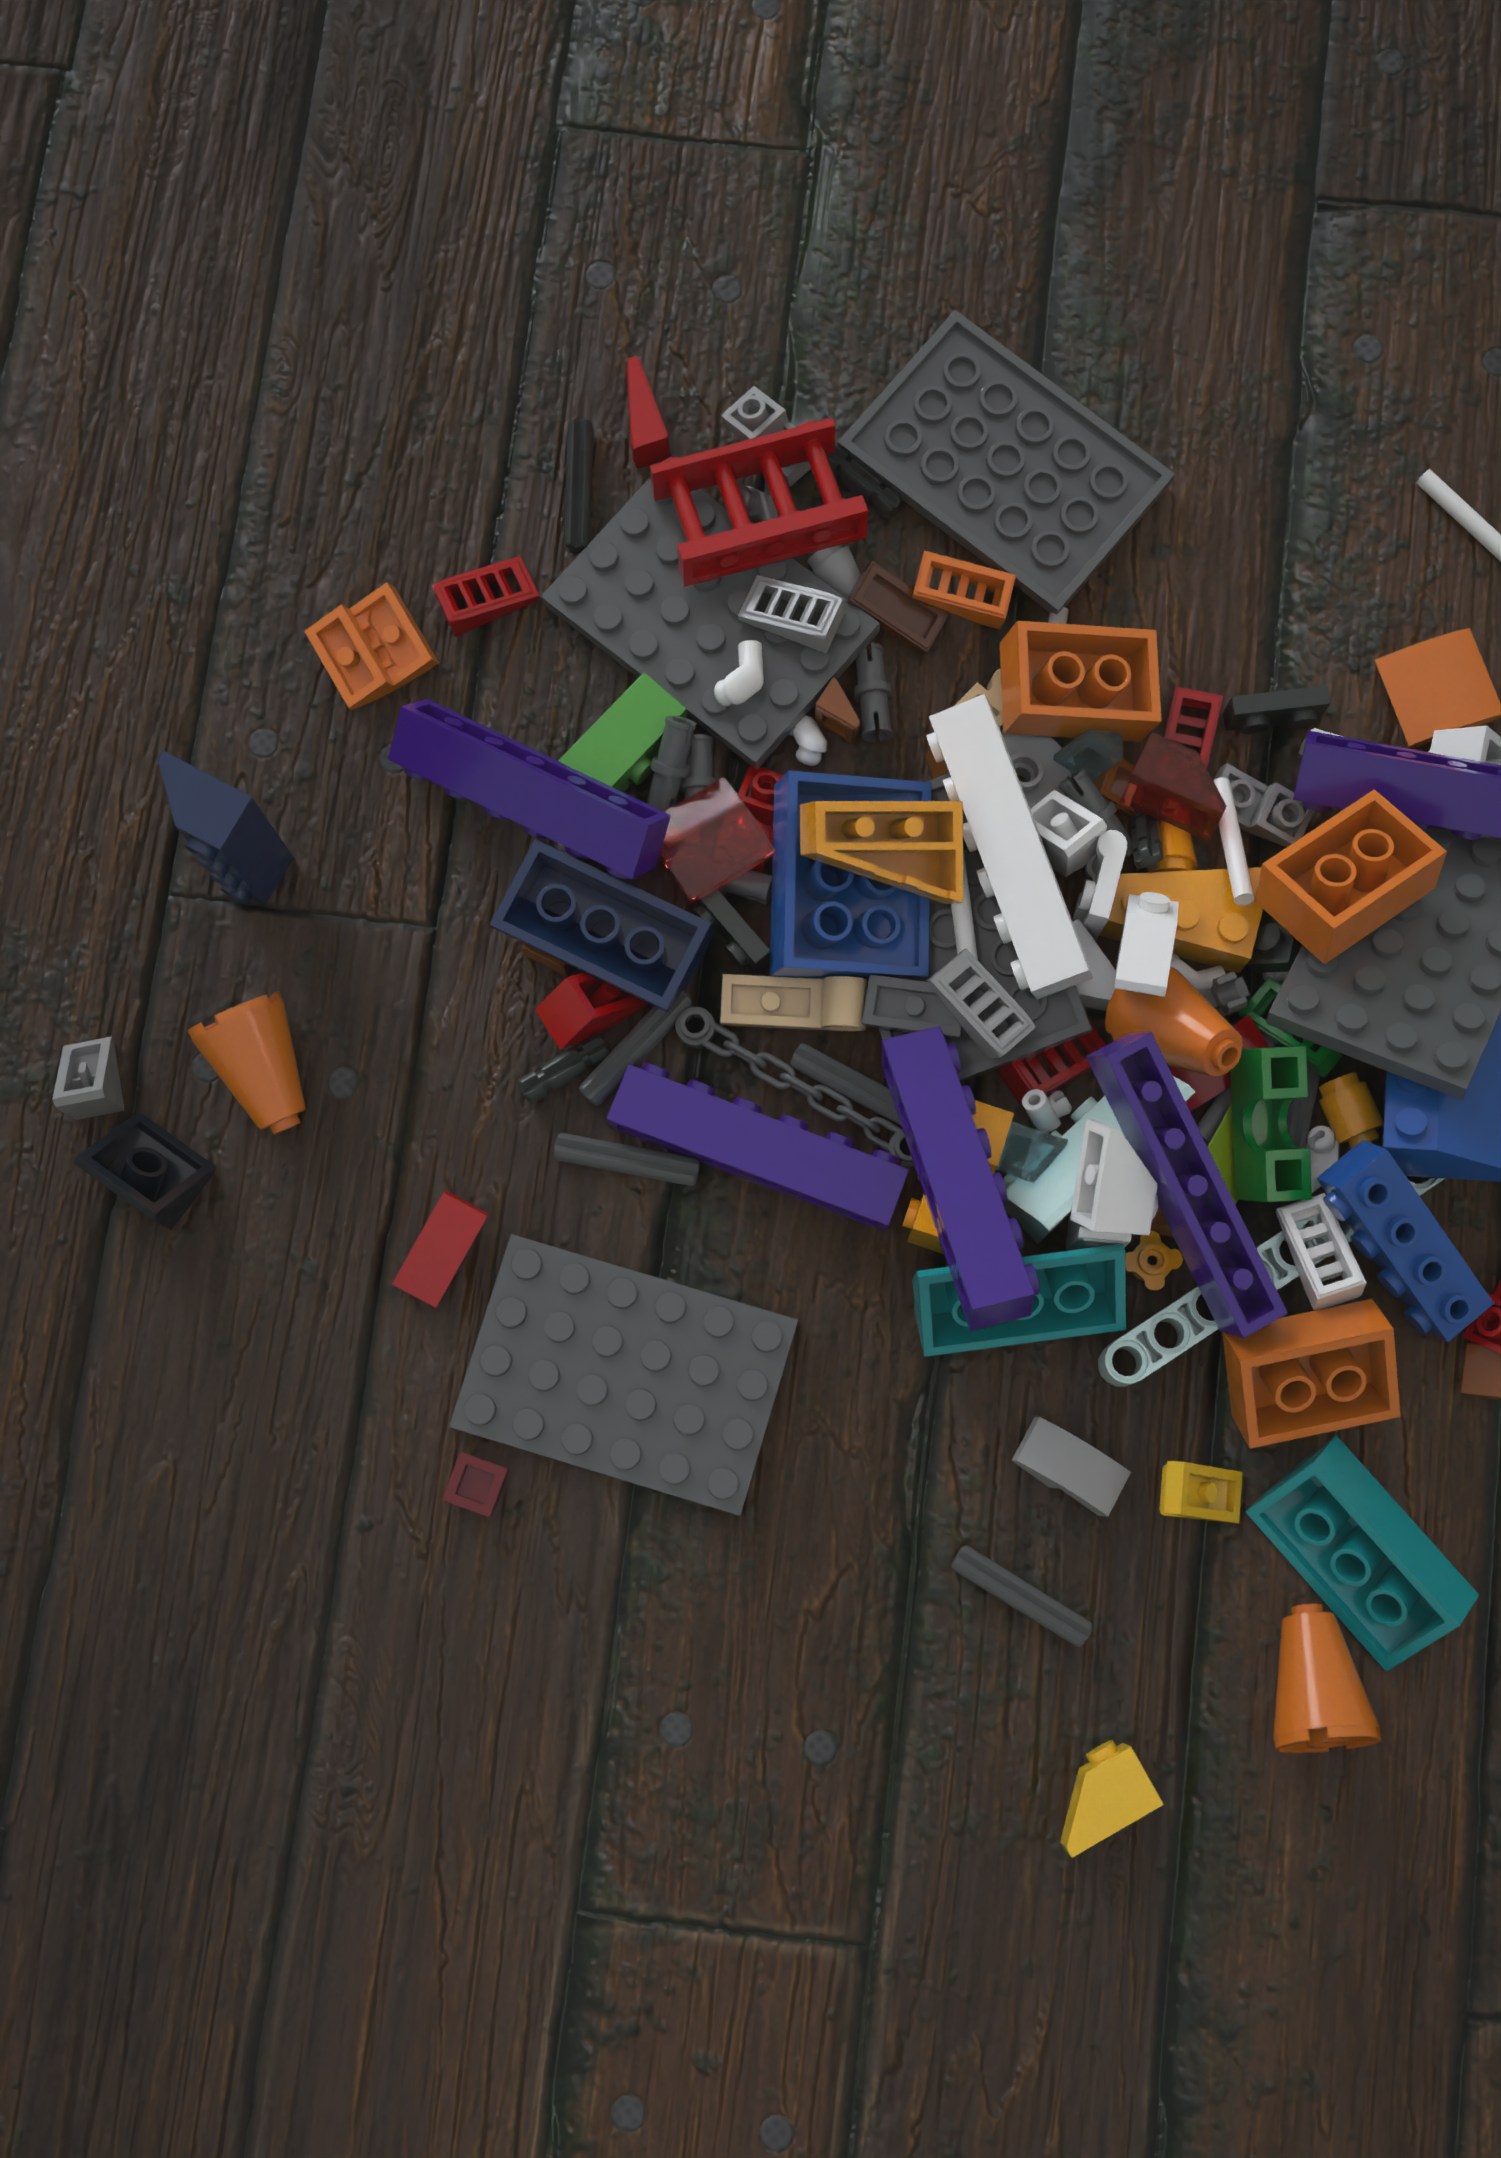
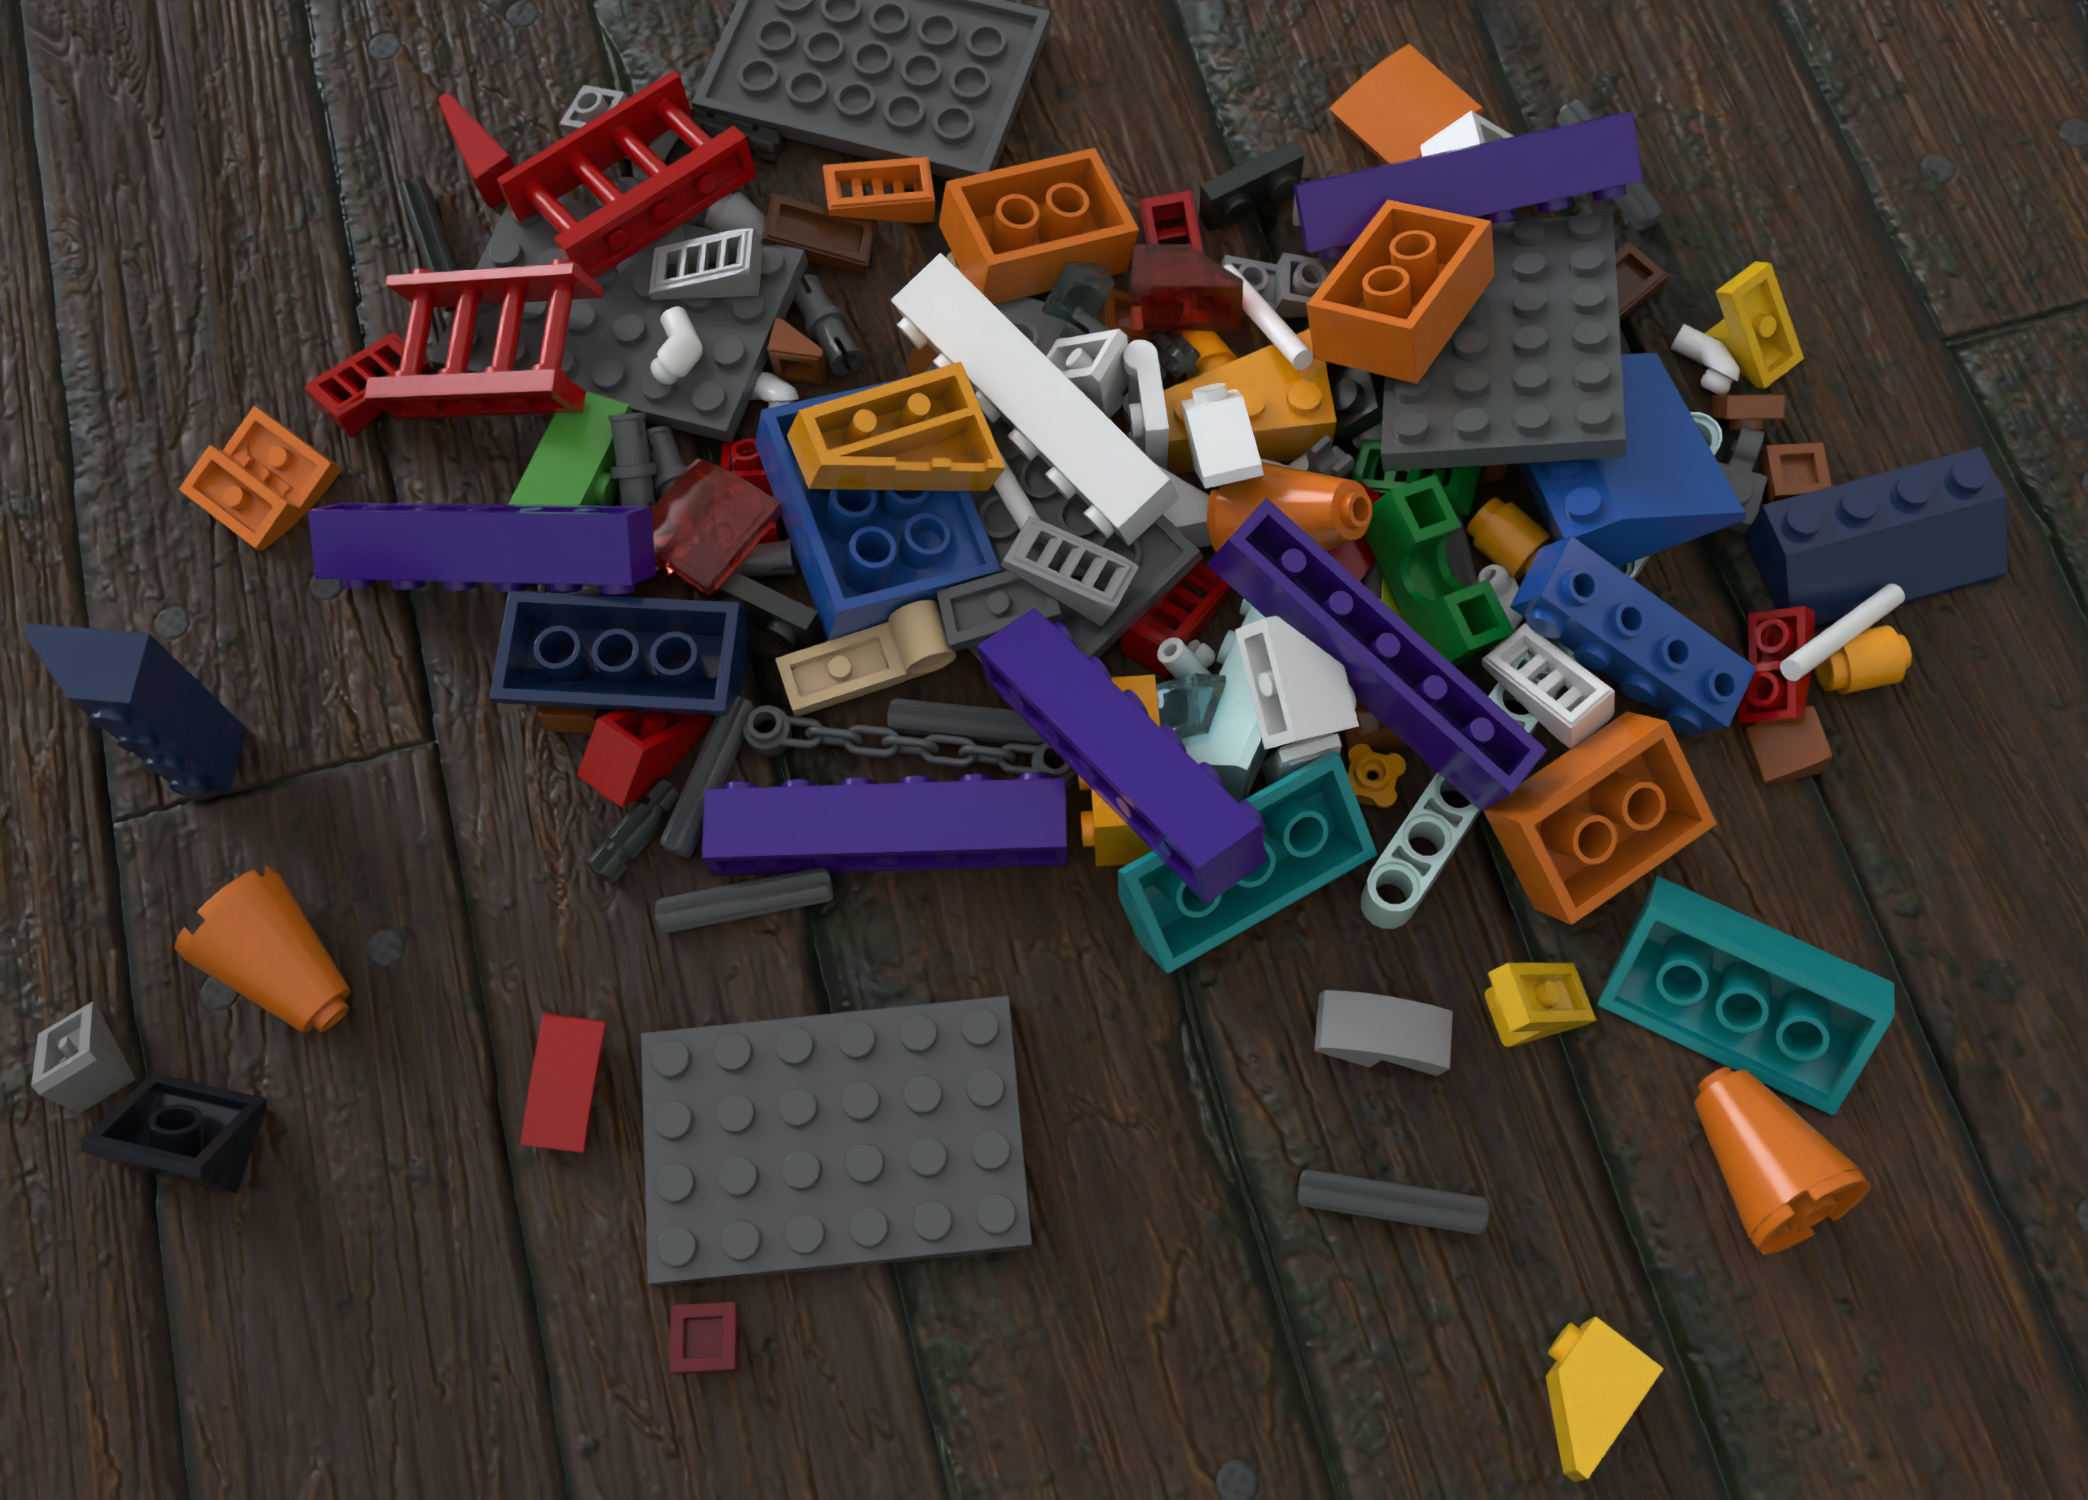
camera: 20 degrees left, 10 degrees down
none -> red fence [364,259,604,419]

